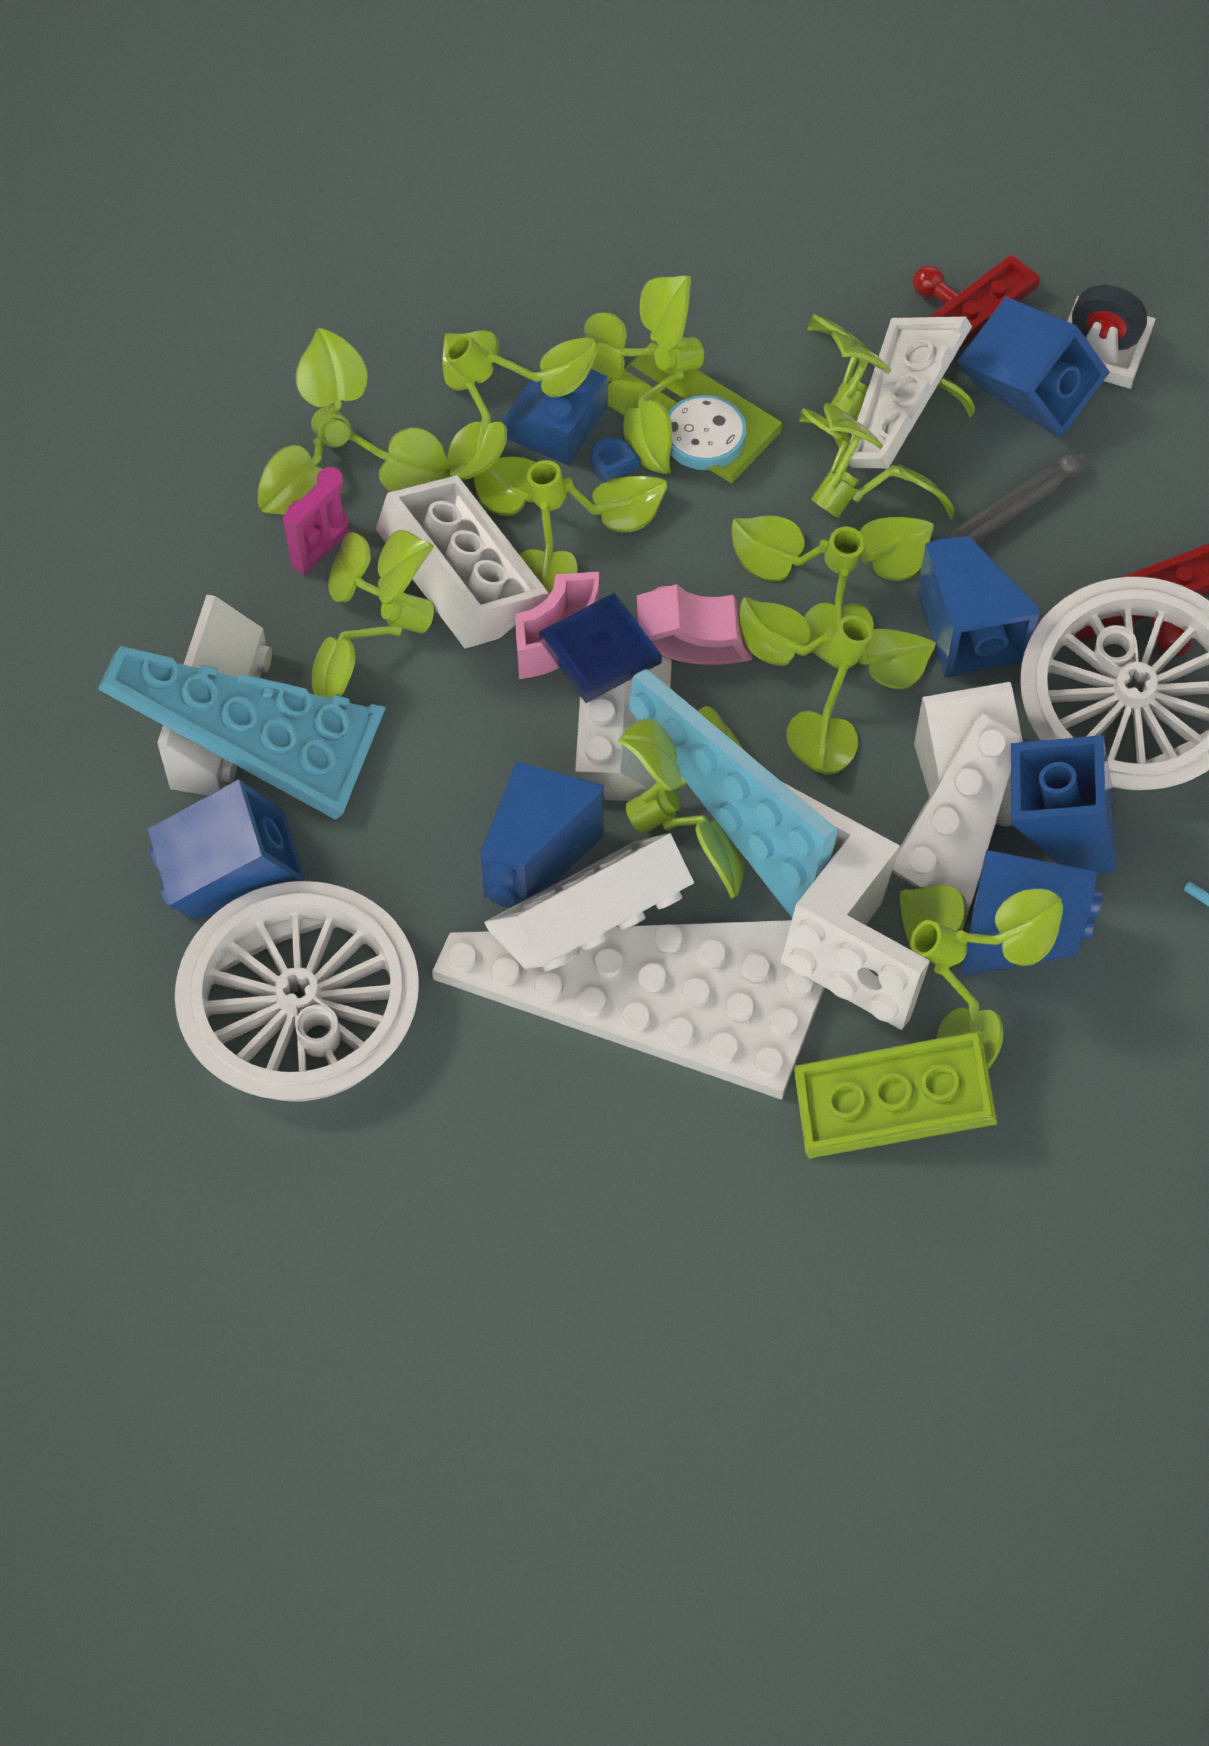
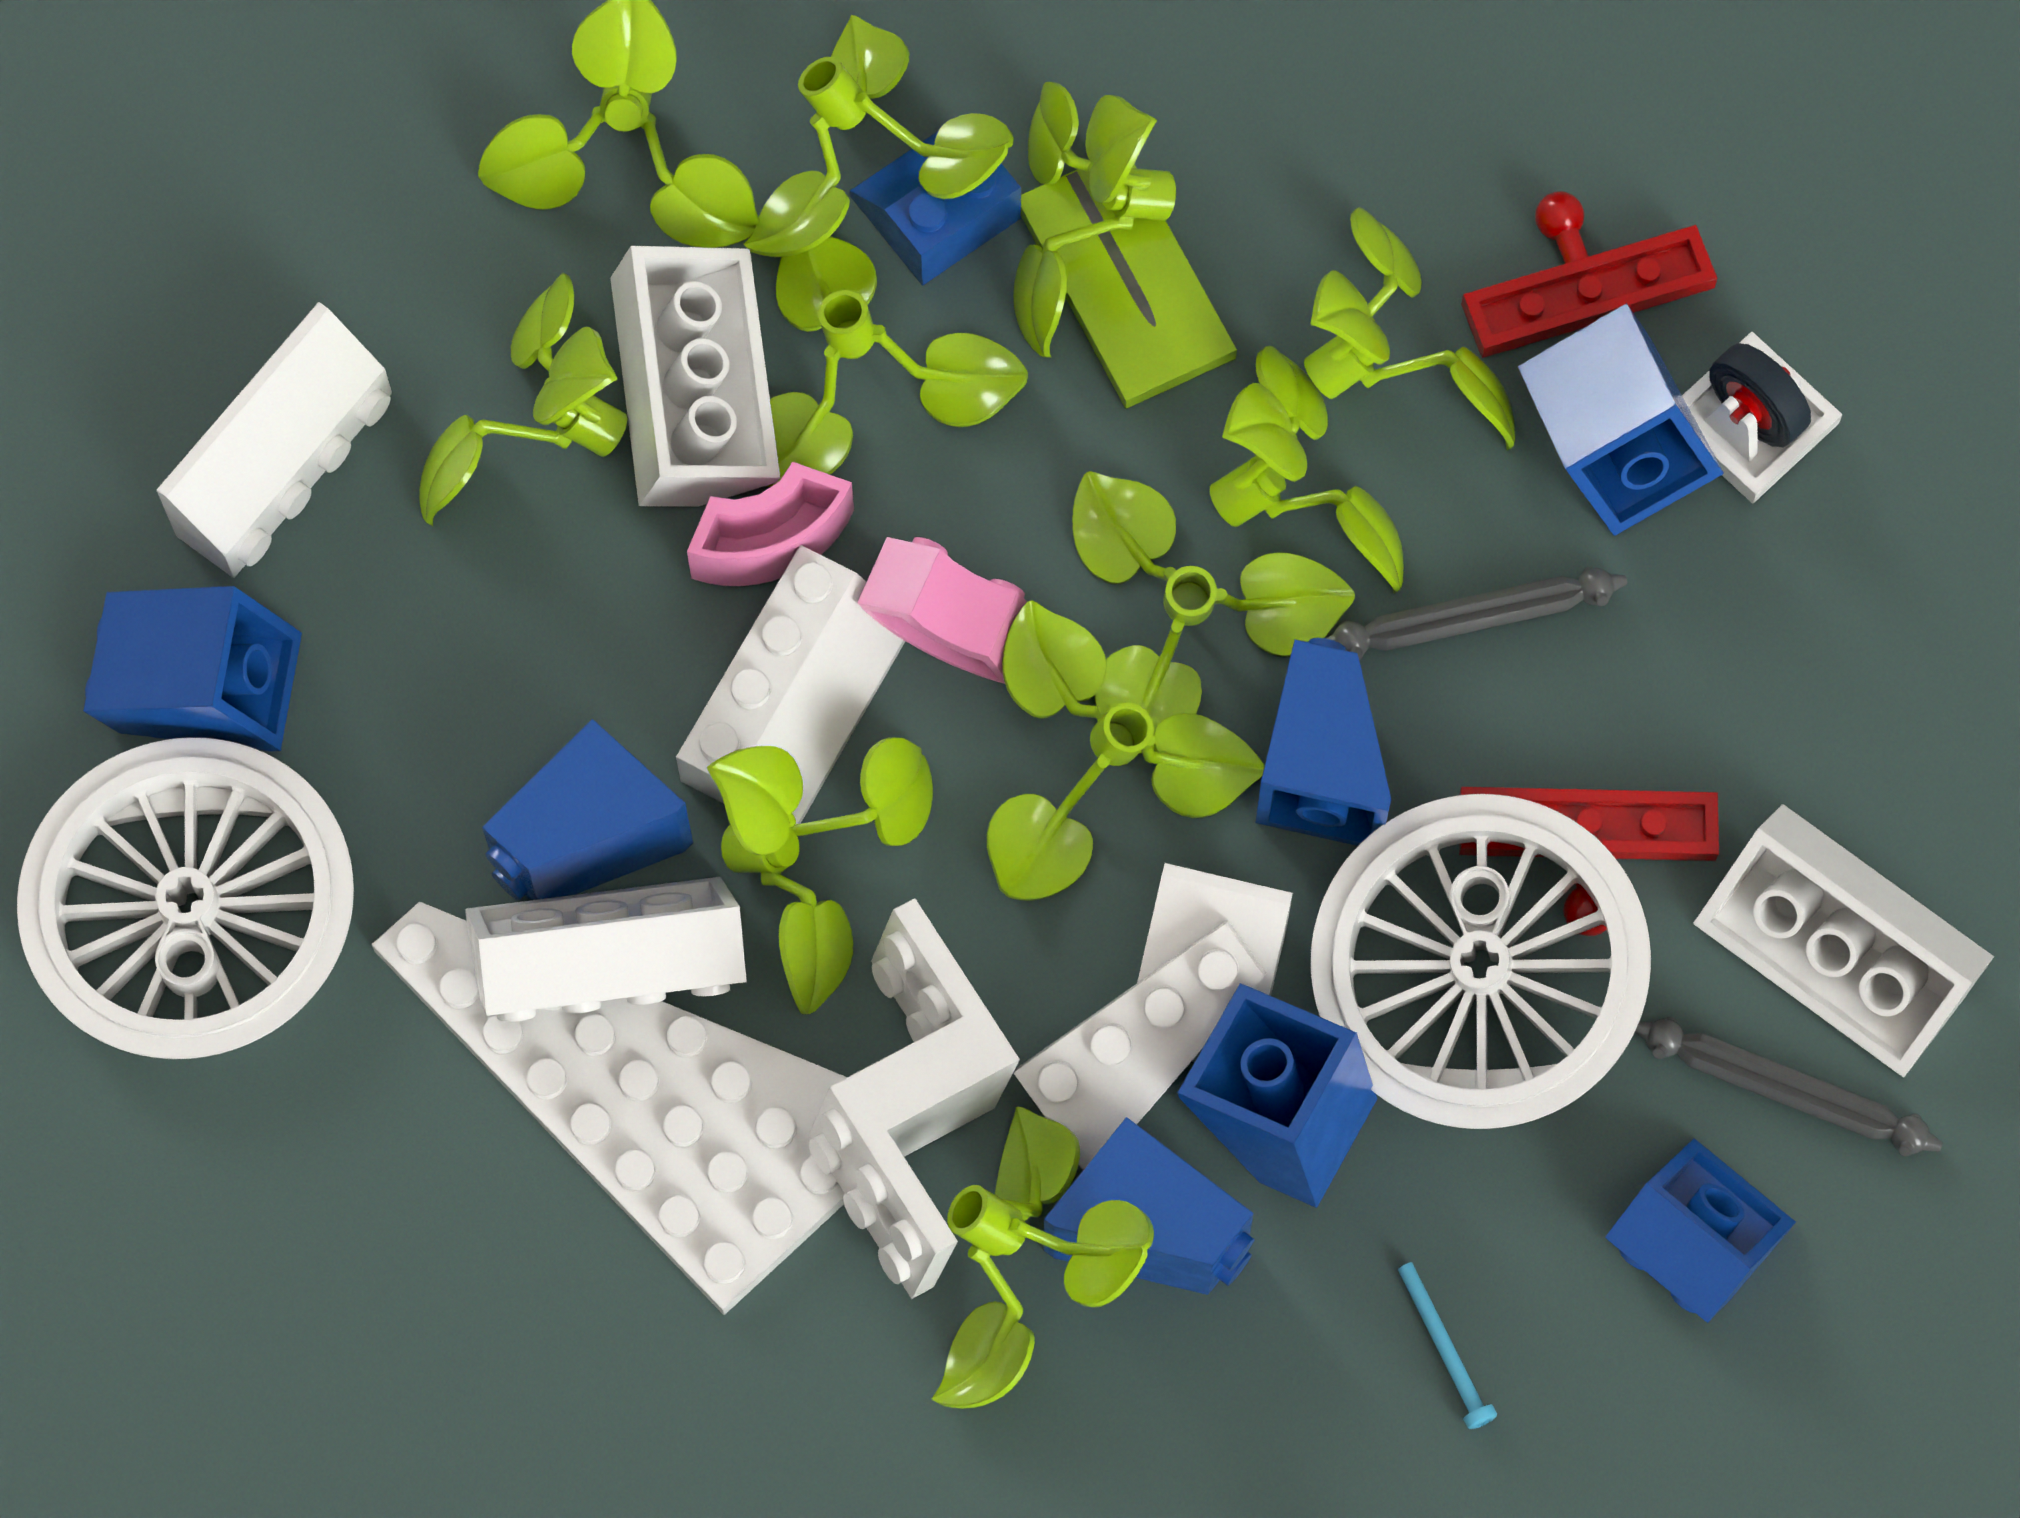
camera: 25 degrees right, 10 degrees up
medium azure wing [98,646,386,820] -> none
dark pink plate [283,467,350,575] -> none
clear blue tile [539,592,662,703] -> none
blue tile [590,437,640,483] -> none
medium azure wing [628,668,838,918] -> none
white tile [668,395,746,470] -> none
lime tile [794,1031,998,1159] -> none
white wing [849,317,972,469] -> none

